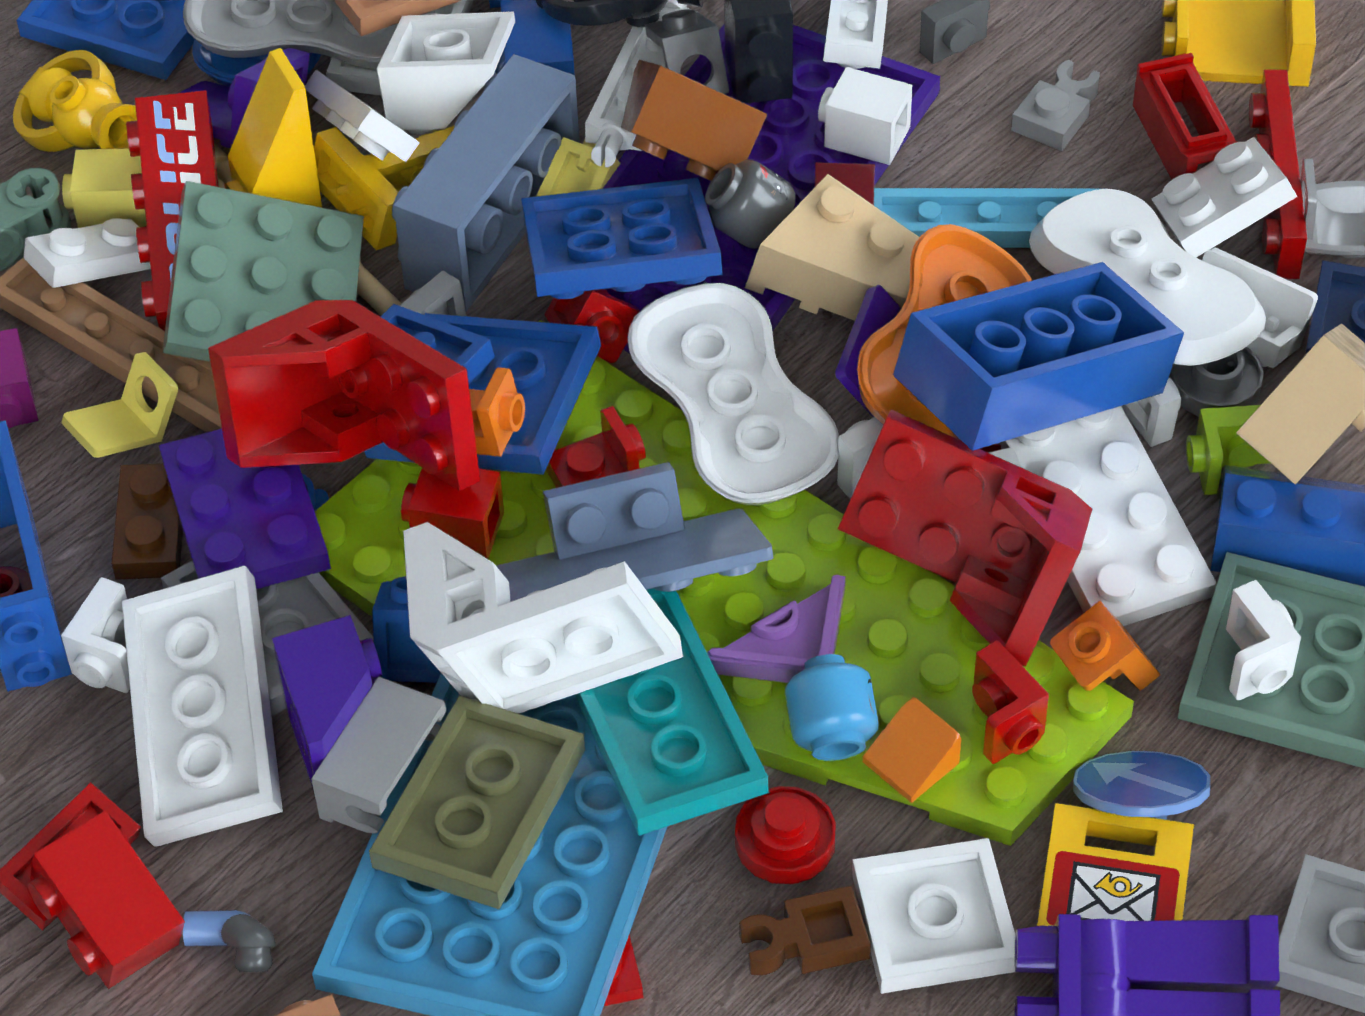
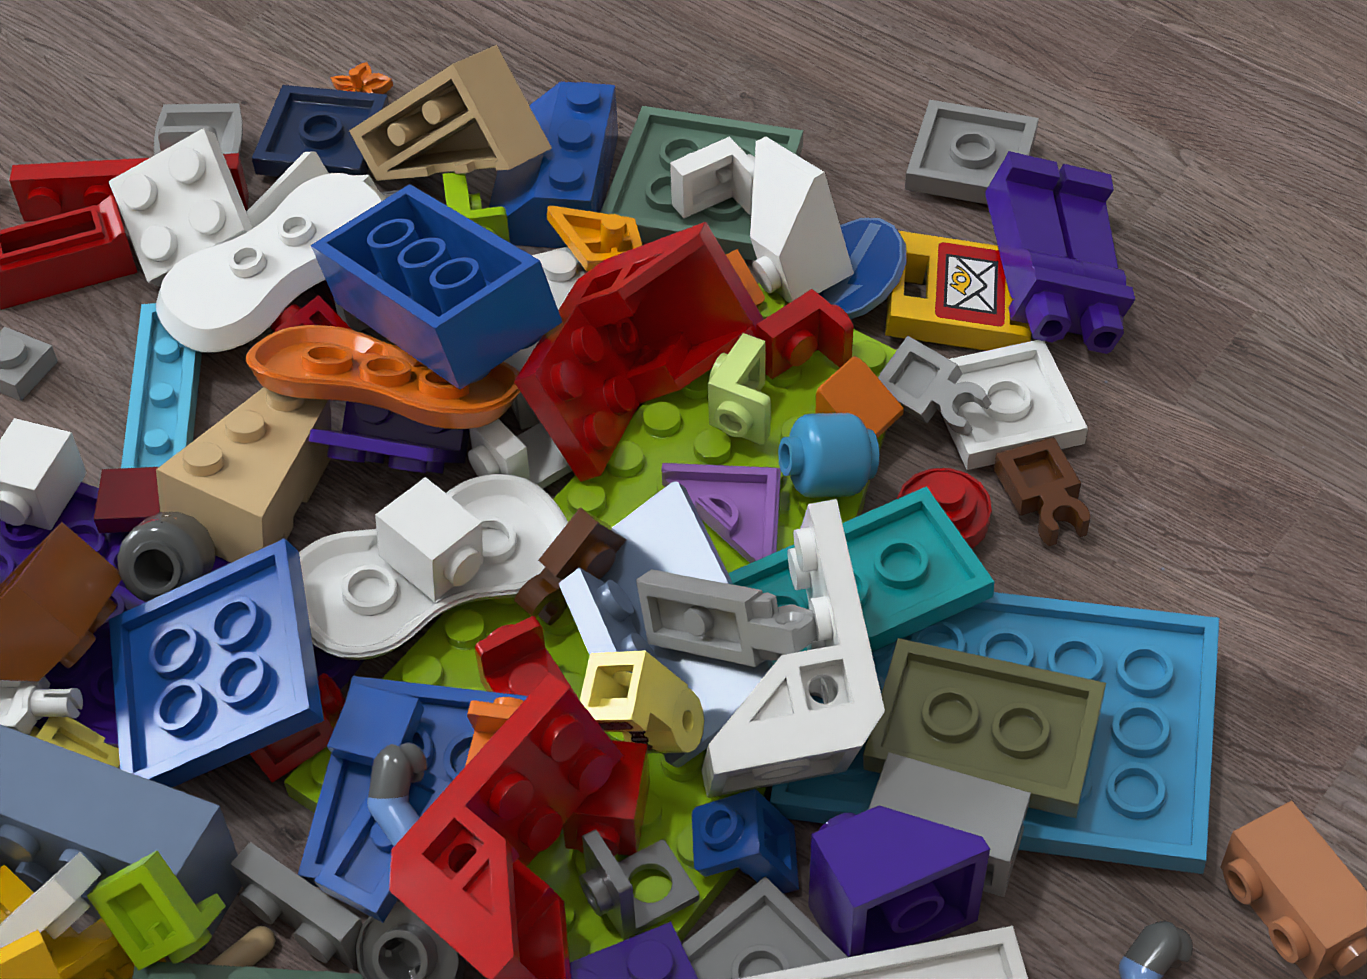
camera: 95 degrees left, 0 degrees up
none -> lime bracket [86,850,226,971]
none -> blue tile [327,682,424,766]
none -> dark grey arm [367,742,427,846]
none -> white brick [375,477,483,602]
none -> reddish brown plate [514,507,626,626]
none -> light orange piece [547,206,642,271]
none -> flat silver bracket [579,829,699,941]
none -> light yellow leg [580,651,704,753]
none -> light grey hinge [636,569,818,667]
none -> yellowish green bracket [708,333,771,445]
none -> white slope [750,136,854,303]
none -> light grey plate [878,336,992,436]

